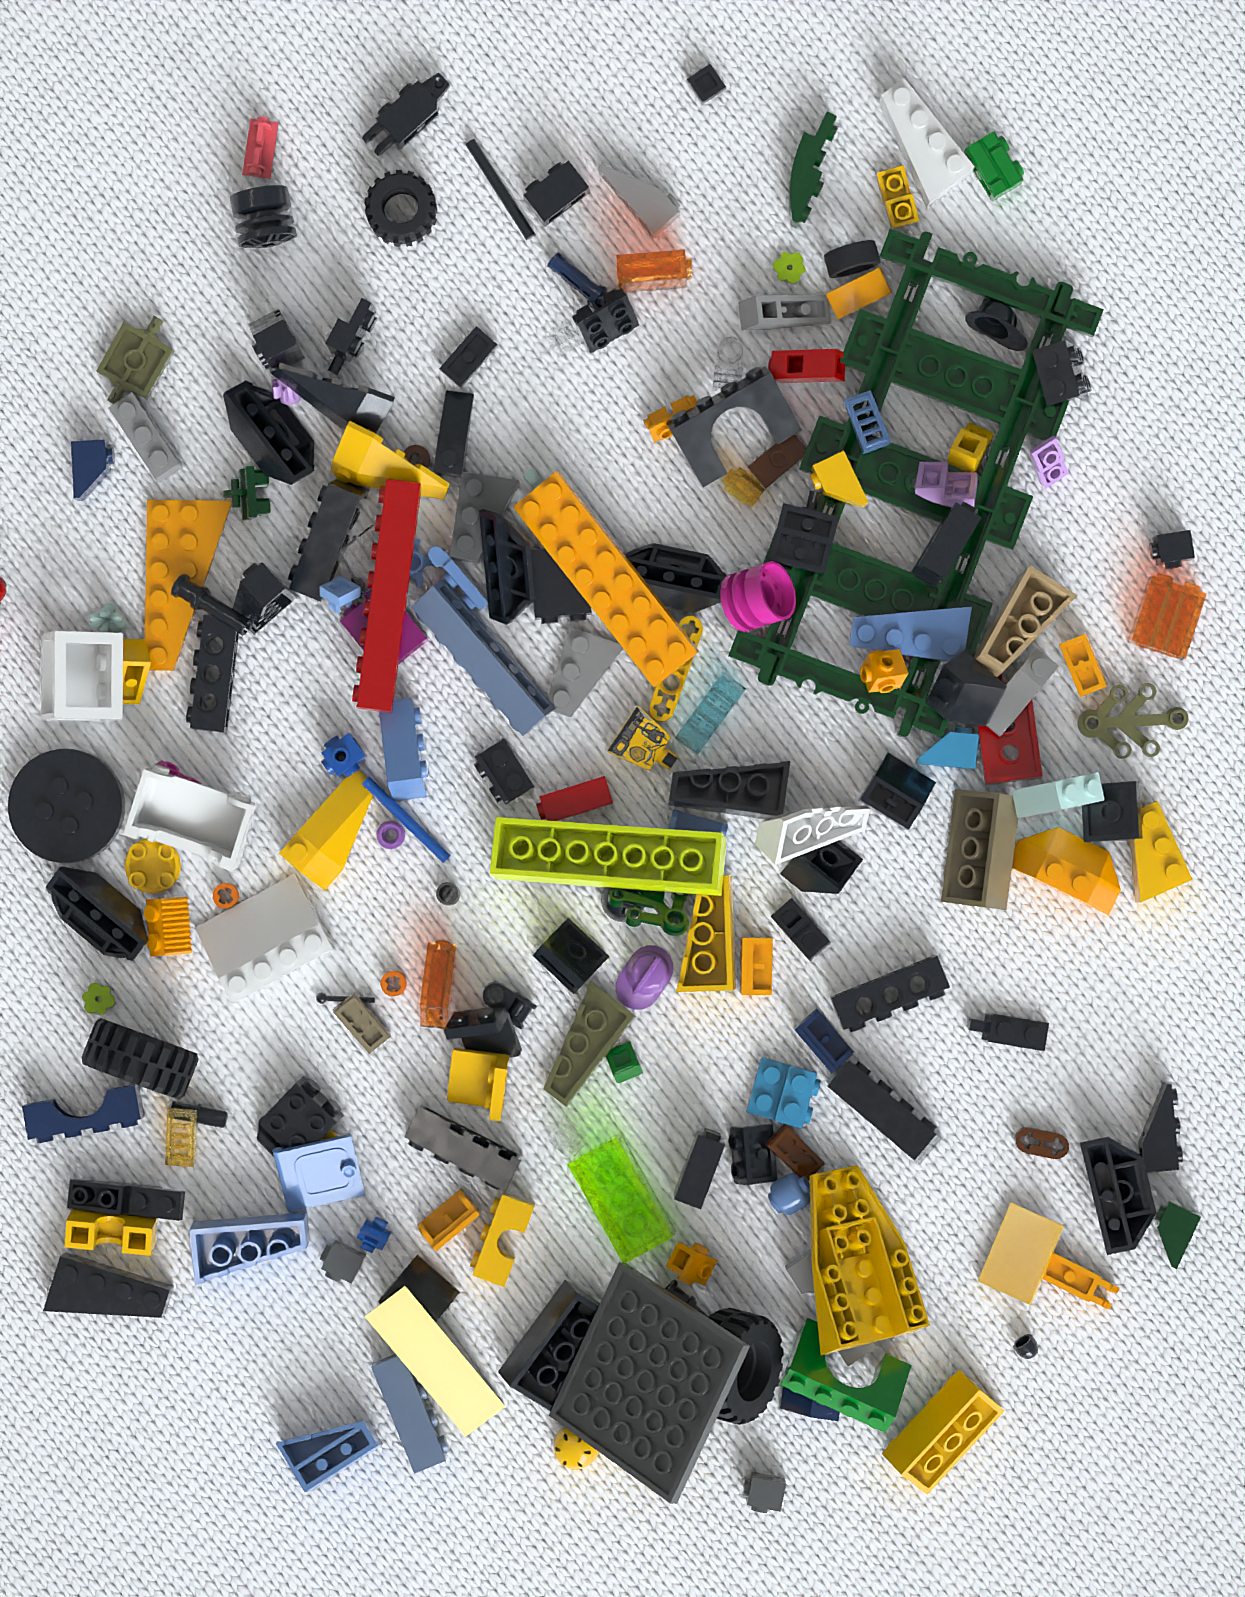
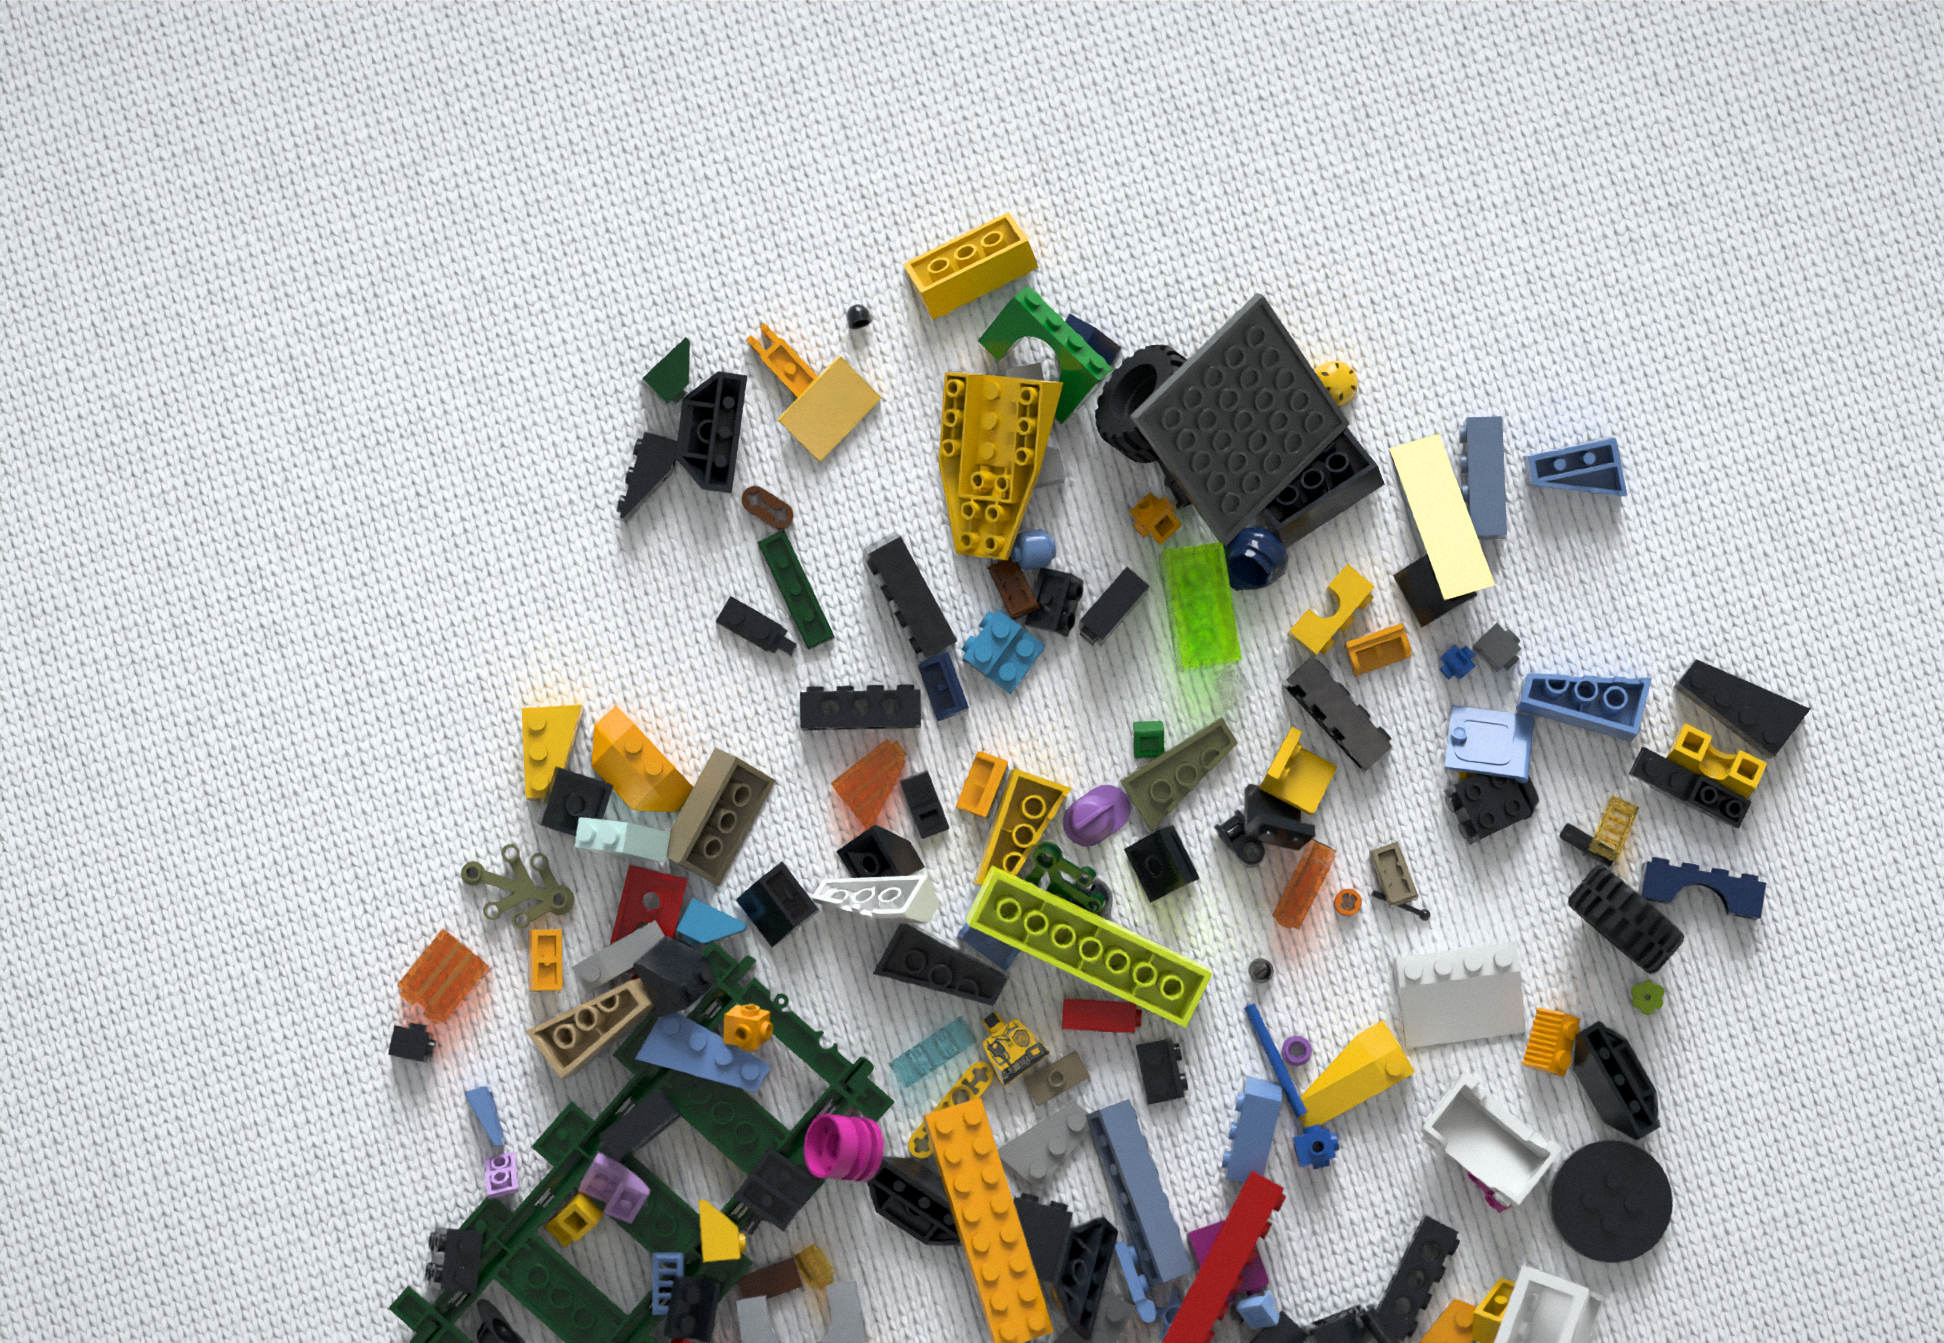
camera: 160 degrees left, 5 degrees down
yellow dish [124,838,181,894] -> none
orange bush [213,883,239,908] -> none
dark grey brick [742,1471,786,1513] -> none
none -> medium blue slope [464,1086,505,1147]
none -> black bracket [664,1276,721,1343]
none -> dark green tile [757,530,835,651]
none -> clear orange slope [831,739,907,830]
none -> dark tan plate [1023,1050,1091,1106]
none -> dark blue helmet [1222,527,1289,591]

